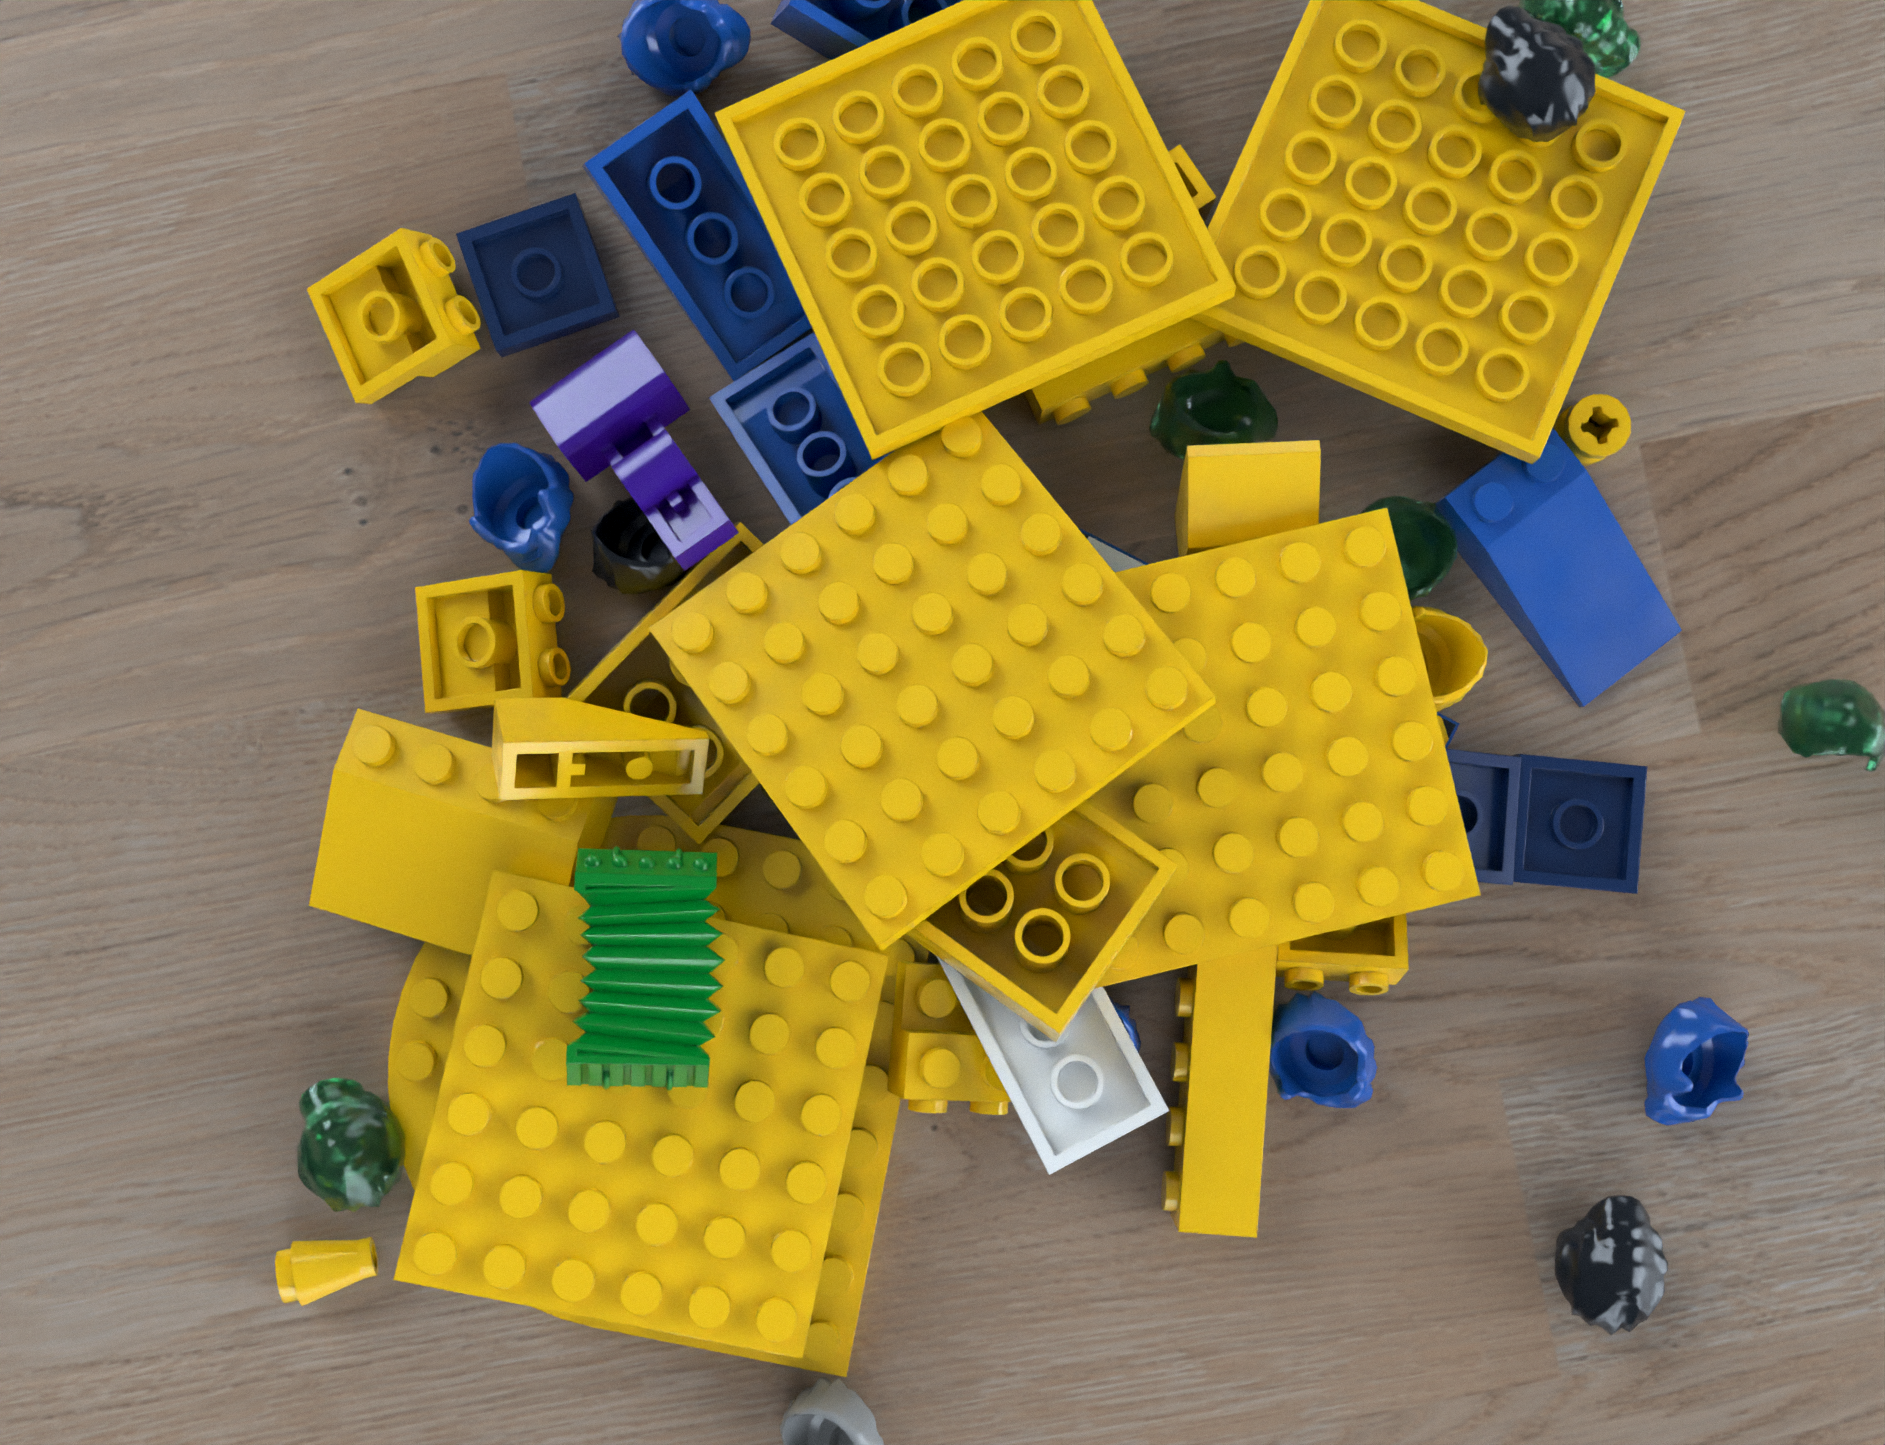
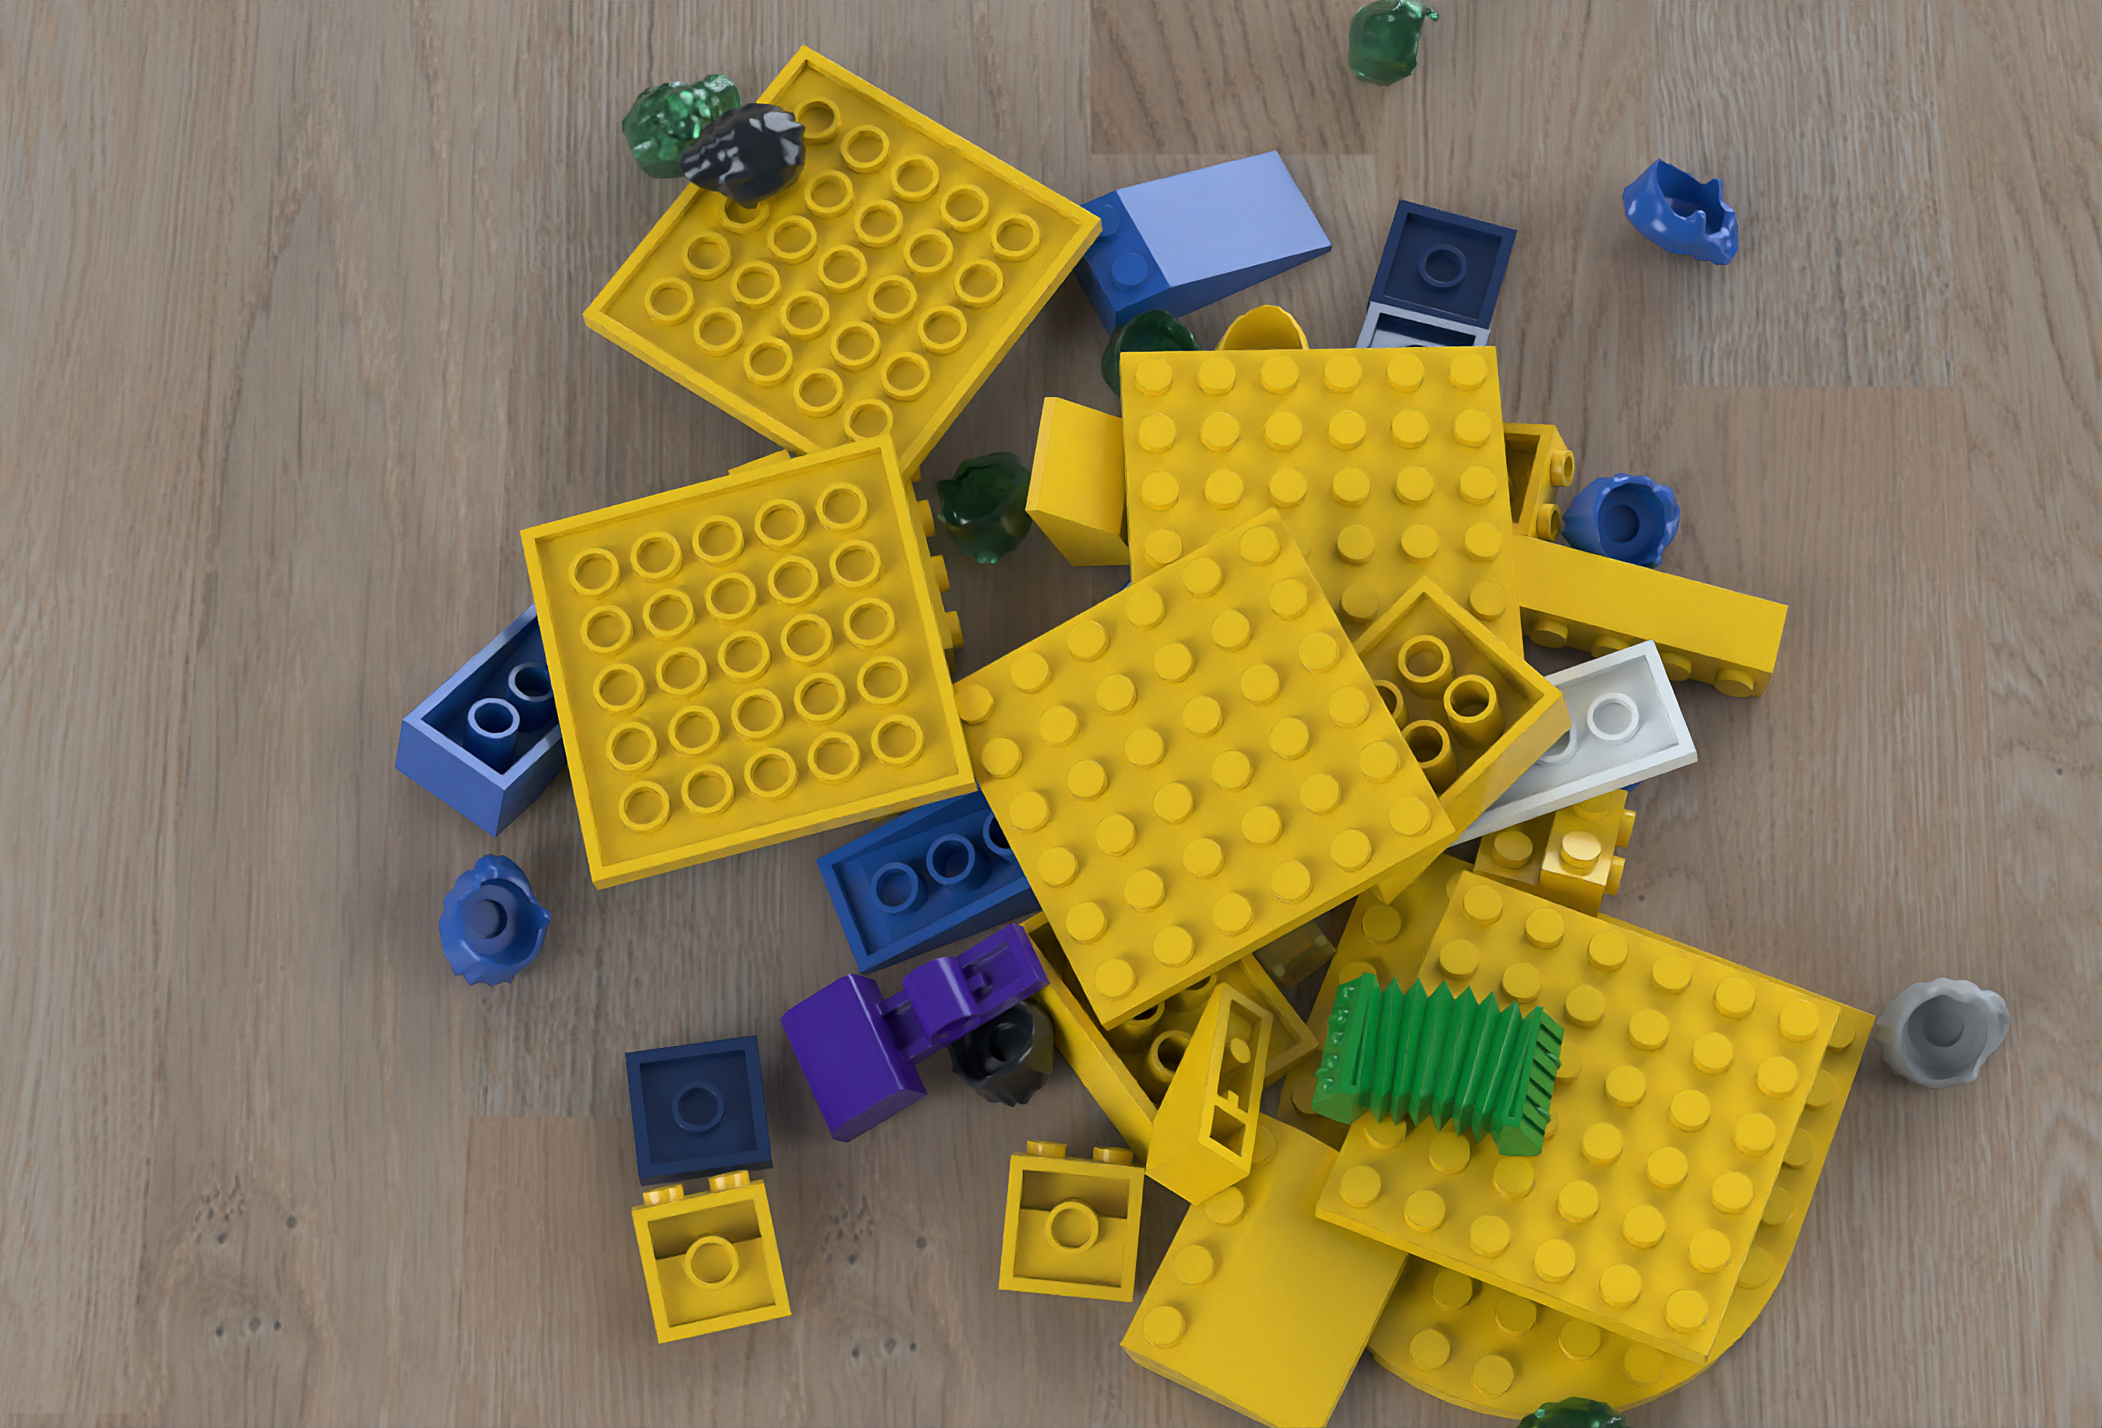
camera: 75 degrees left, 20 degrees down
blue hair [469,443,574,573] -> none
blue slope [582,90,812,381] -> none
yellow wheel [1553,394,1631,466] -> none
black hair [1555,1195,1668,1335] -> none

